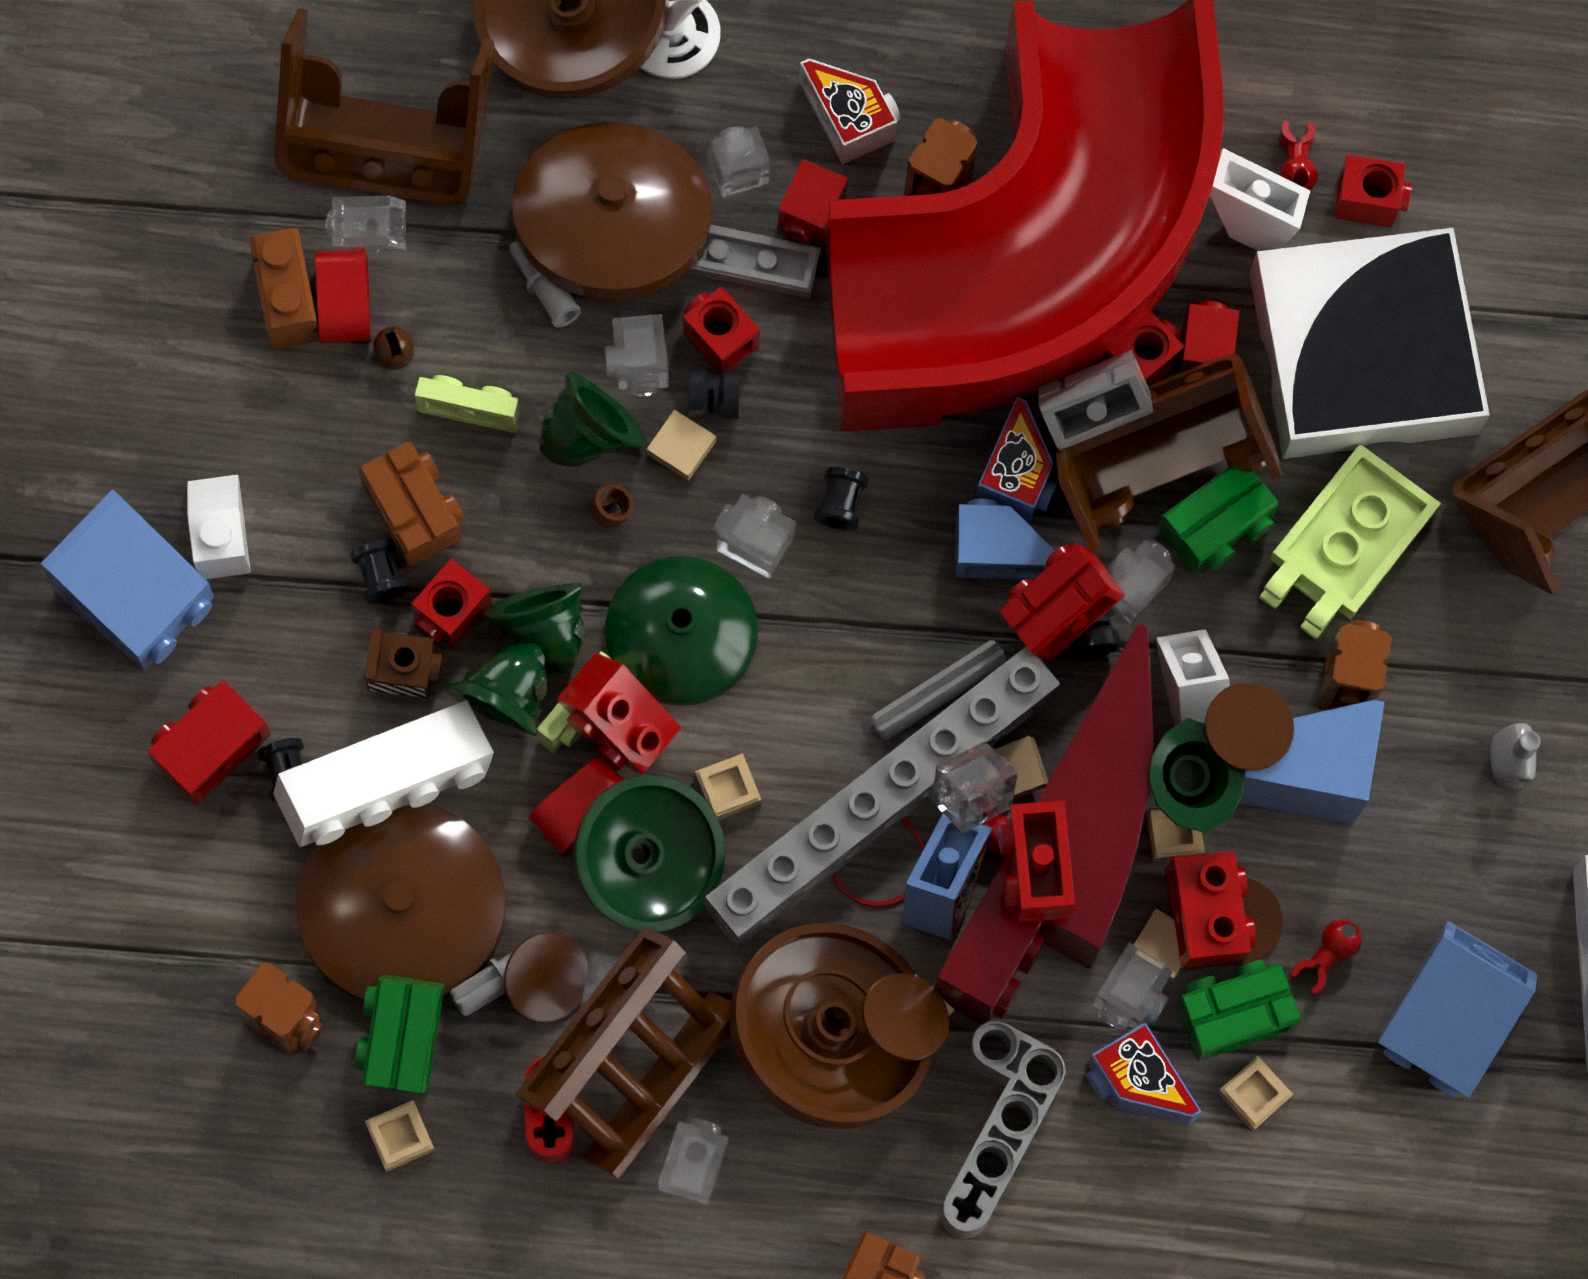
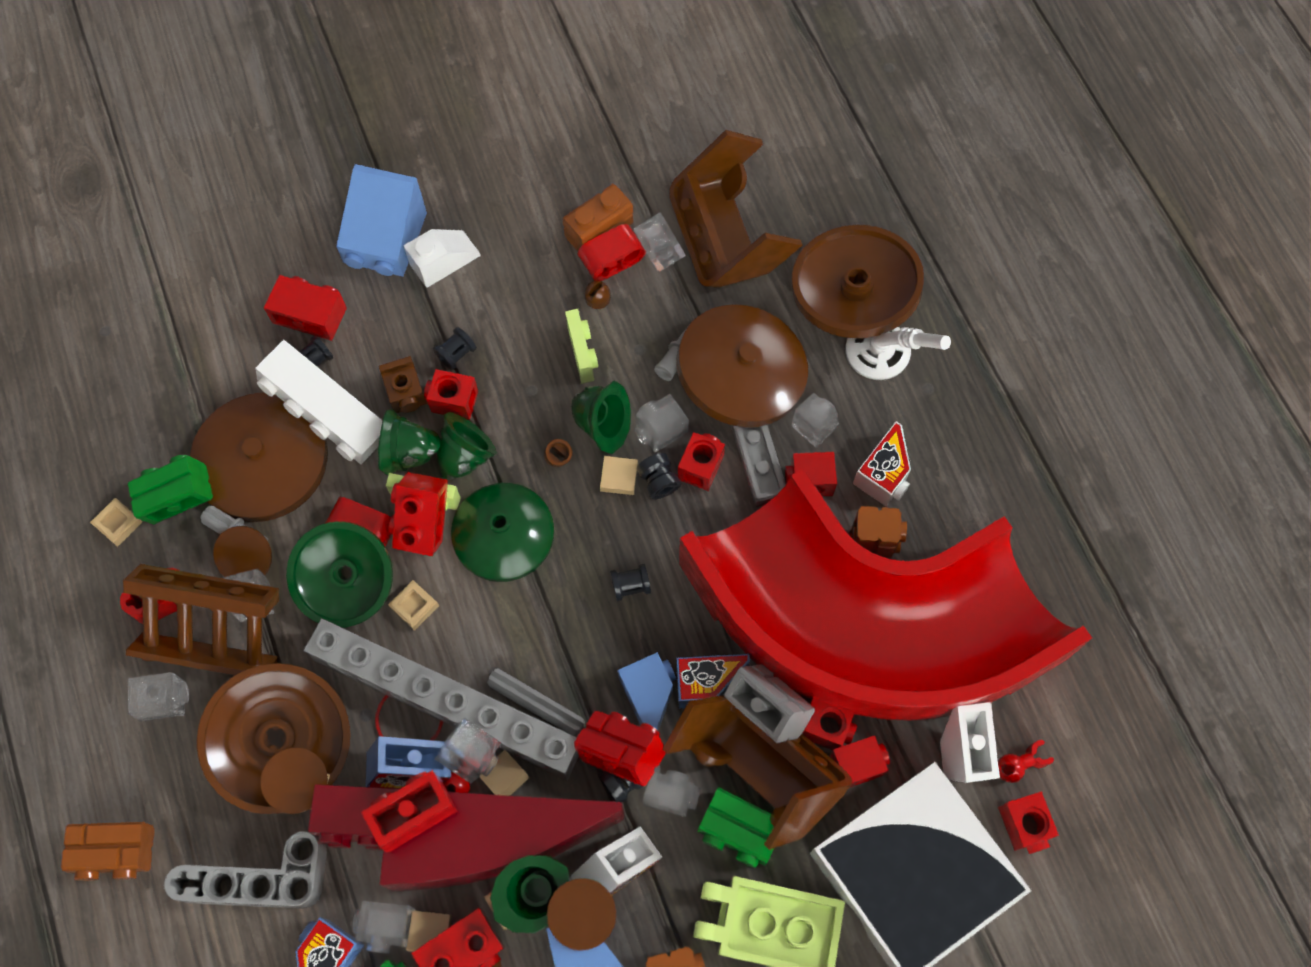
camera: 70 degrees right, 5 degrees down
dark orange brick [235,962,324,1056] -> none
dark orange brick [357,442,465,566] -> none
clear brick [713,493,796,579] -> none

